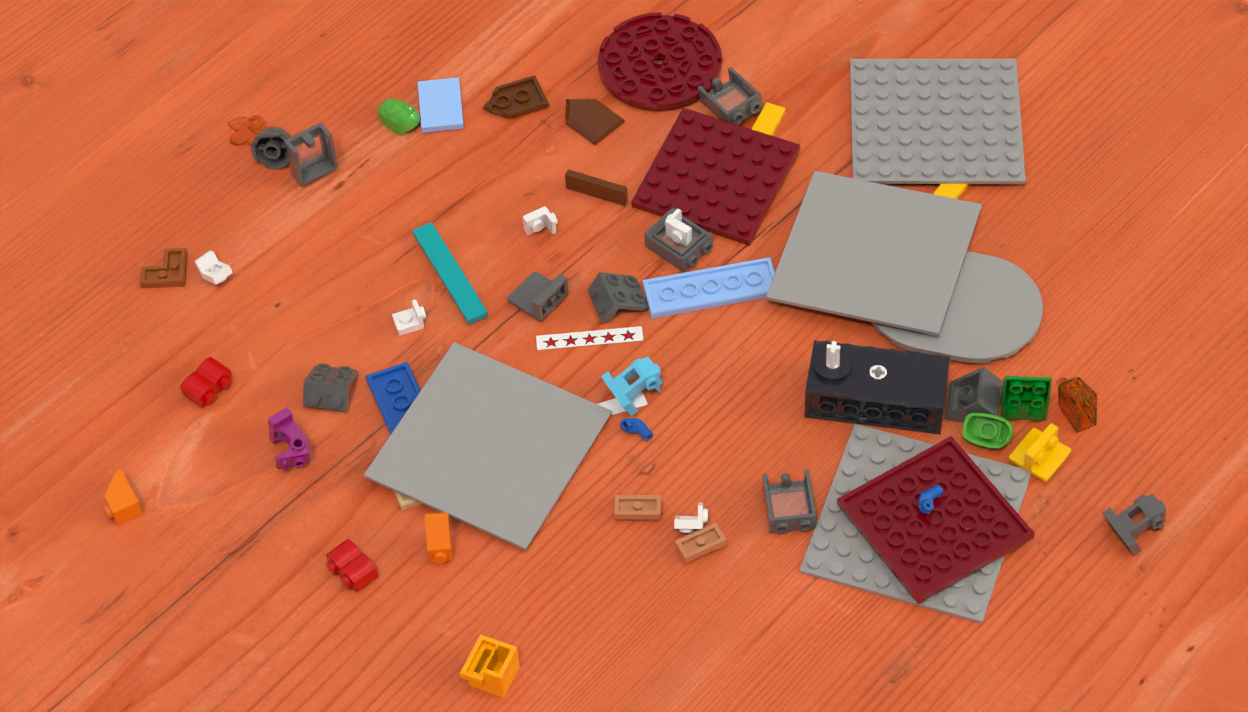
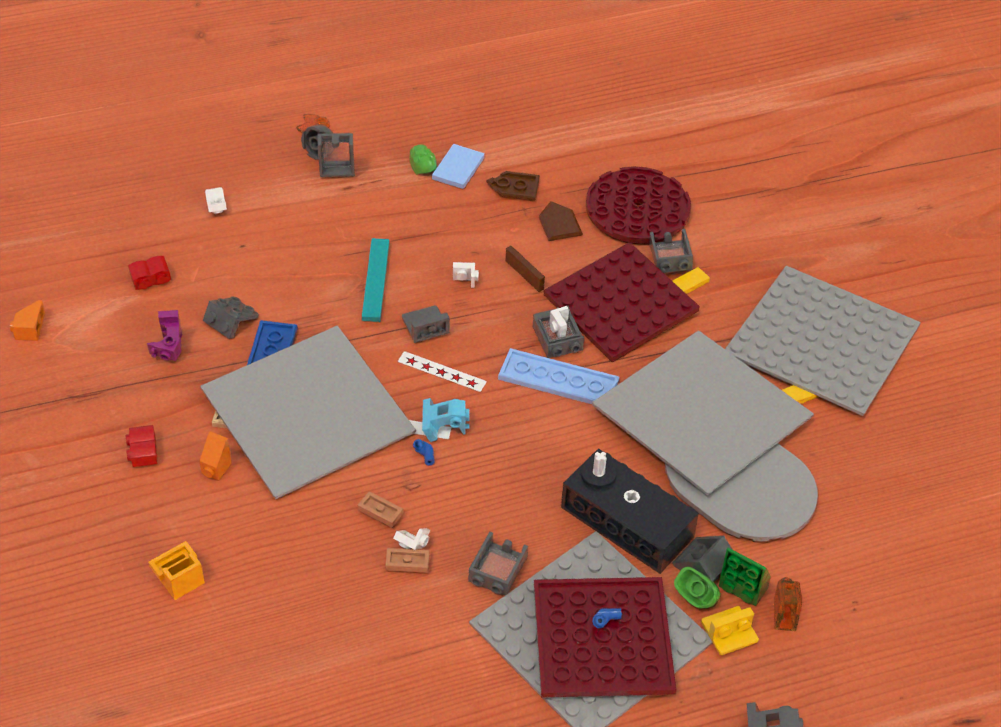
camera: 25 degrees right, 5 degrees down
dark orange tile [140,248,187,288] -> none
white bracket [392,300,426,336] -> none
dark grey bracket [587,272,649,323] -> none

